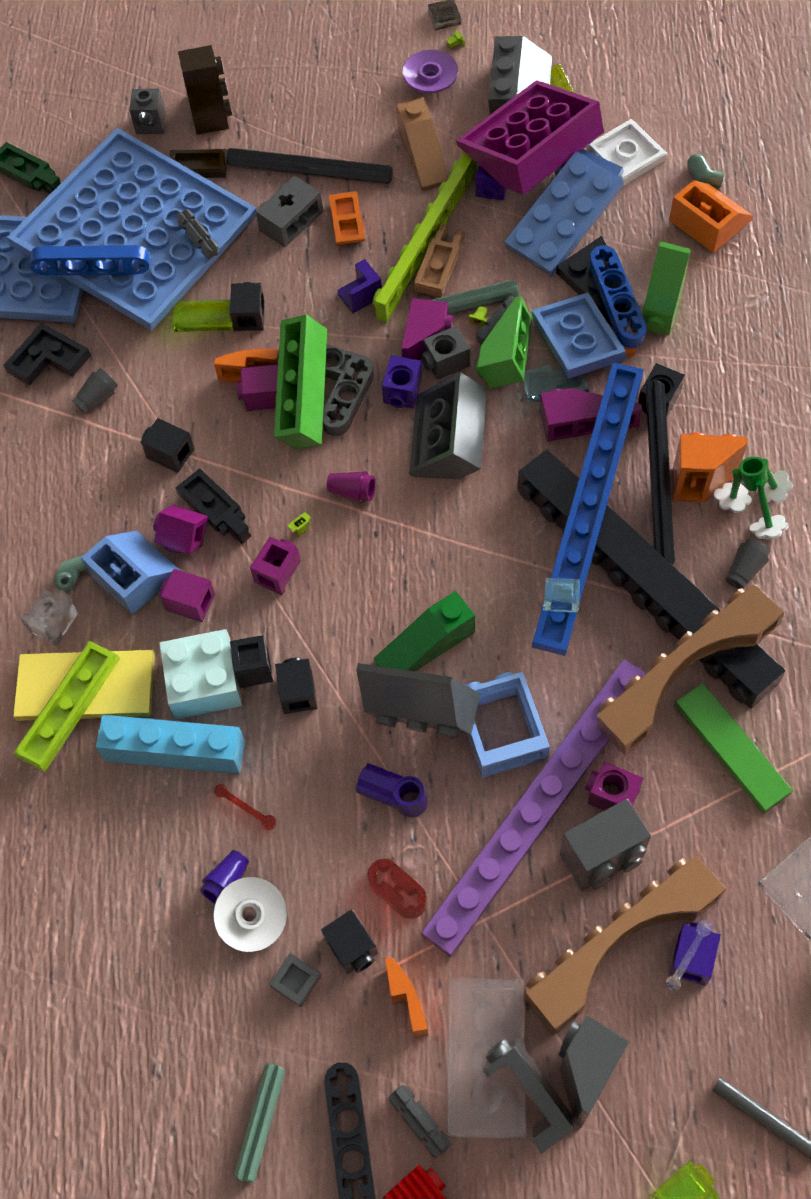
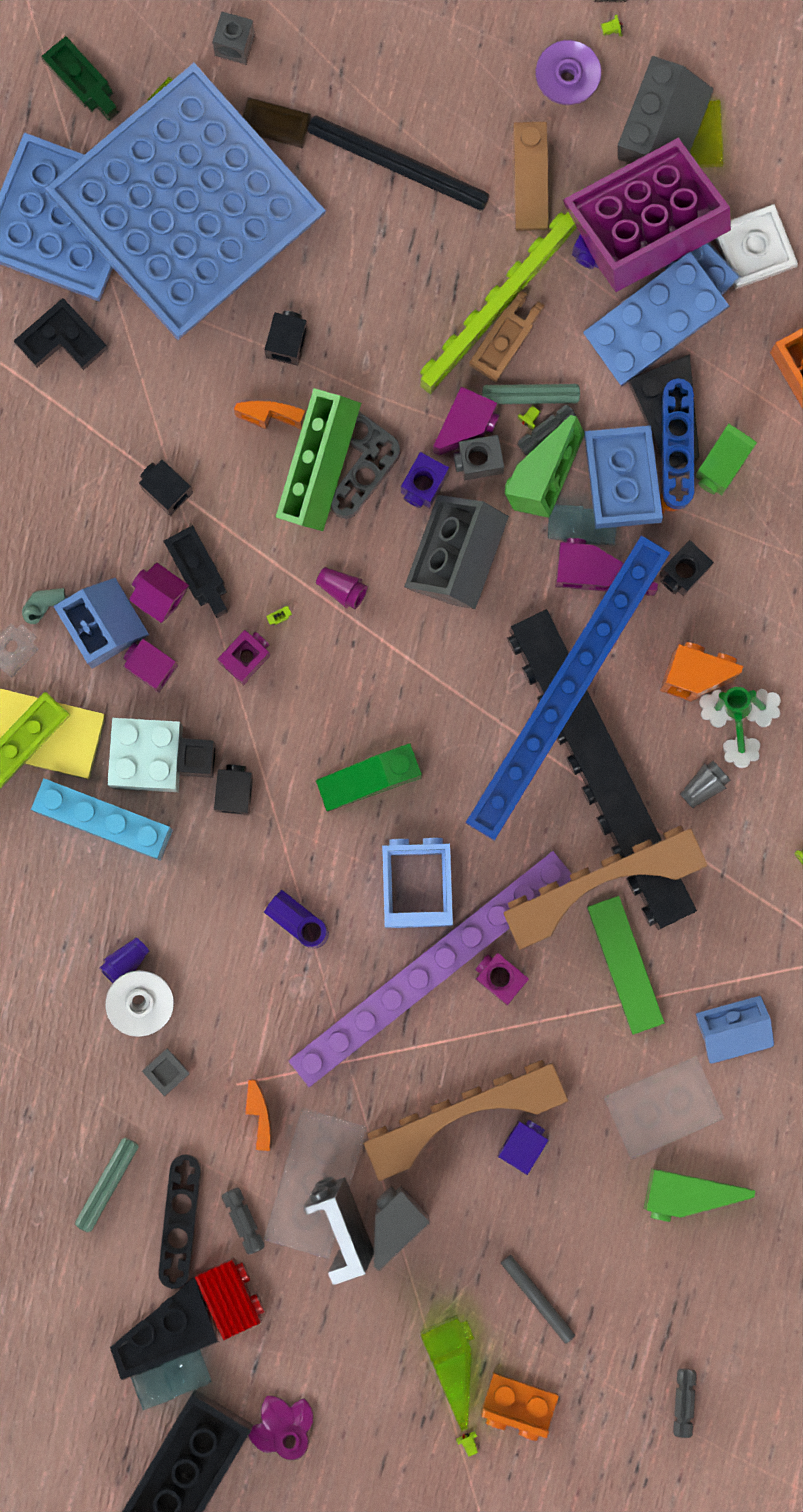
camera: 10 degrees right, 20 degrees up
blue beam [30,245,149,276] -> none
dark grey cone [72,368,118,414] -> none
clear neon green tile [173,300,234,332] -> none
dark grey axle [177,209,219,259] -> none
dark brown wedge [178,45,232,135] -> none
clear red hinge [214,784,276,830] -> none
magenta brick [236,364,278,411] -> none
dark grey brick [256,175,323,247] -> none
black brick [321,909,378,974] -> none
orange slope [329,191,365,245] -> none
dark purple panel [338,259,382,314] -> none
dark grey slope [356,663,480,738] -> none
clear red beam [367,859,427,919] -> none
clear light blue slope [544,577,580,613] -> none
dark grey brick [560,799,651,891] -> none
black axle [645,380,675,565] -> none
clear hinge [666,920,712,991] -> none

